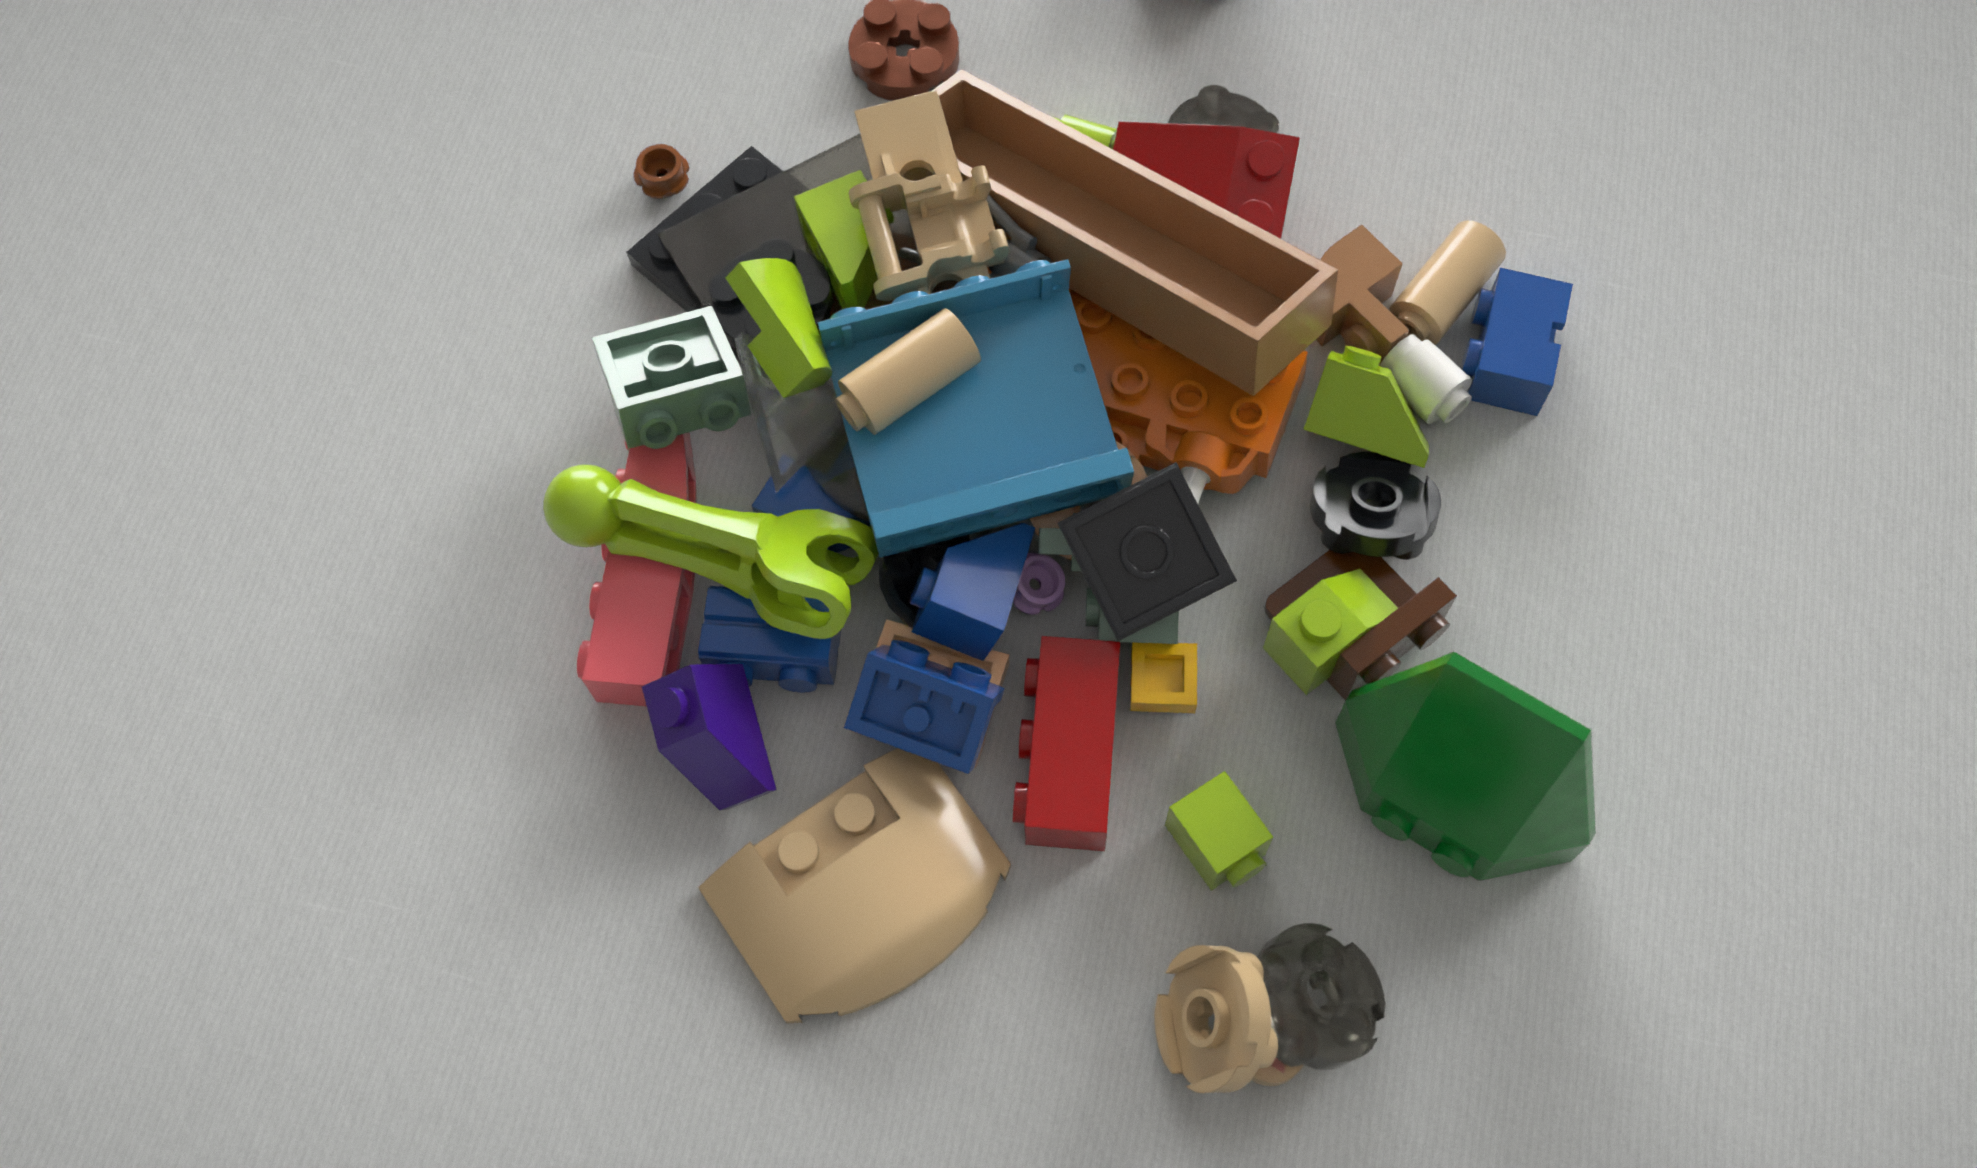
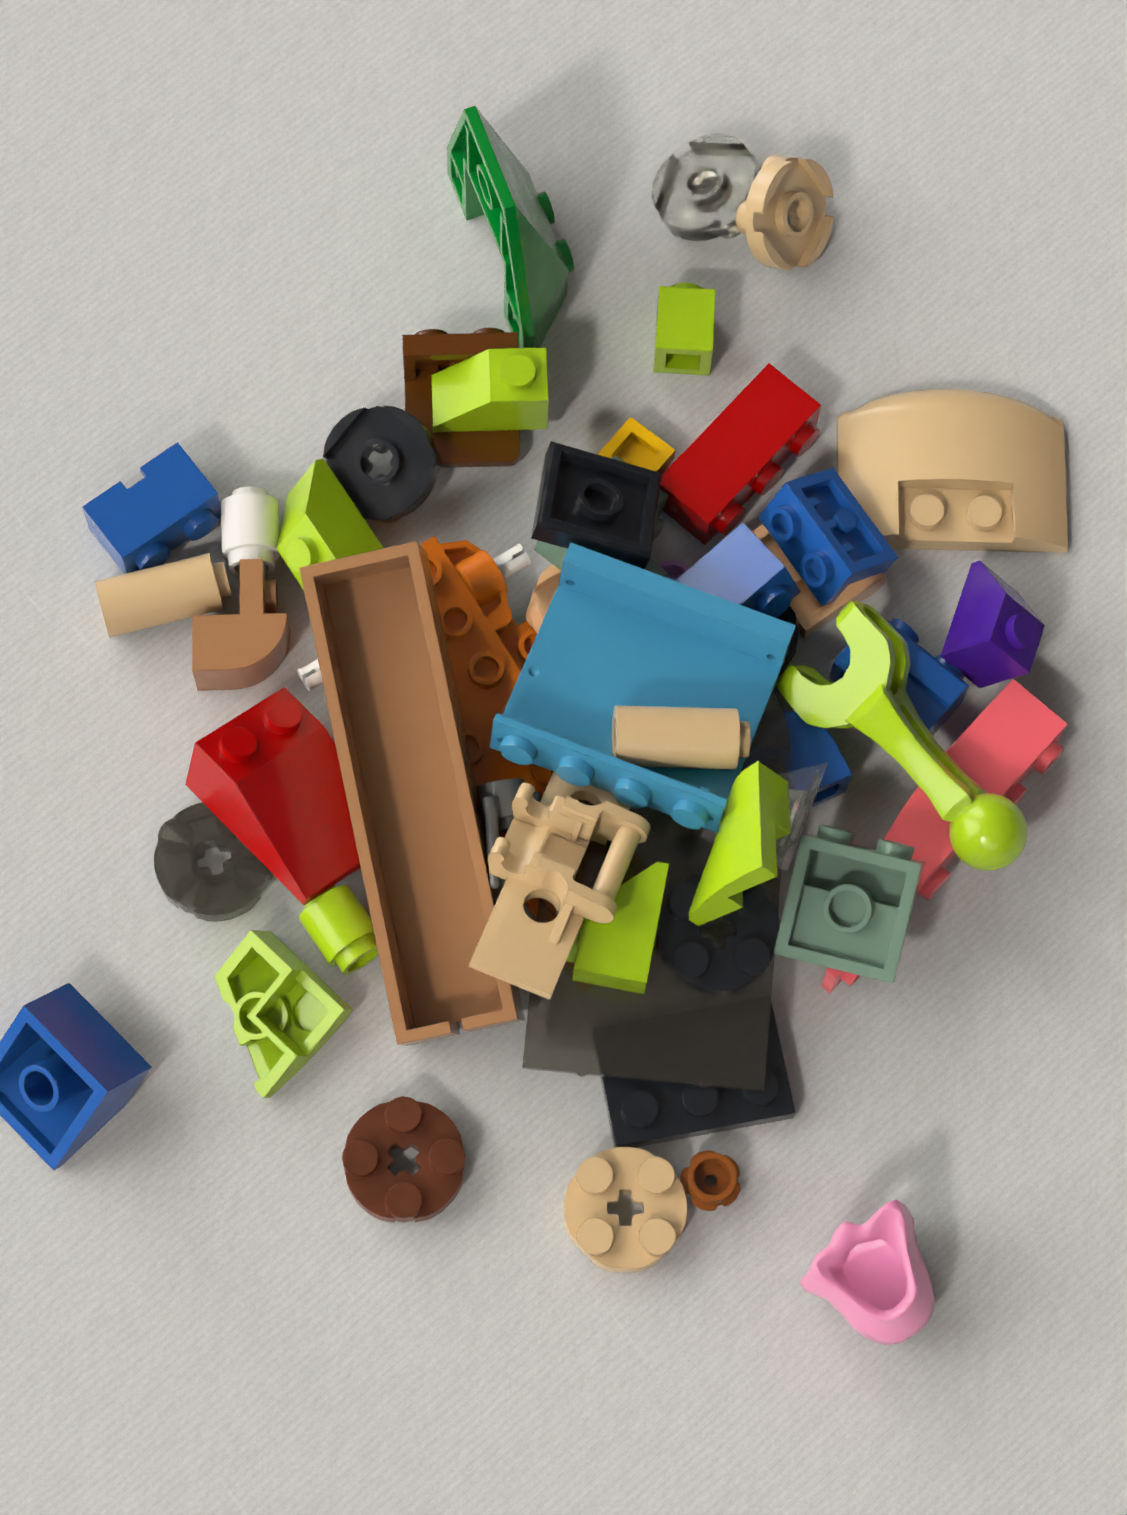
camera: 150 degrees left, 5 degrees up
none -> lime slope [214,930,353,1098]
none -> tan plate [563,1147,687,1273]
none -> bright pink piece [800,1200,935,1345]

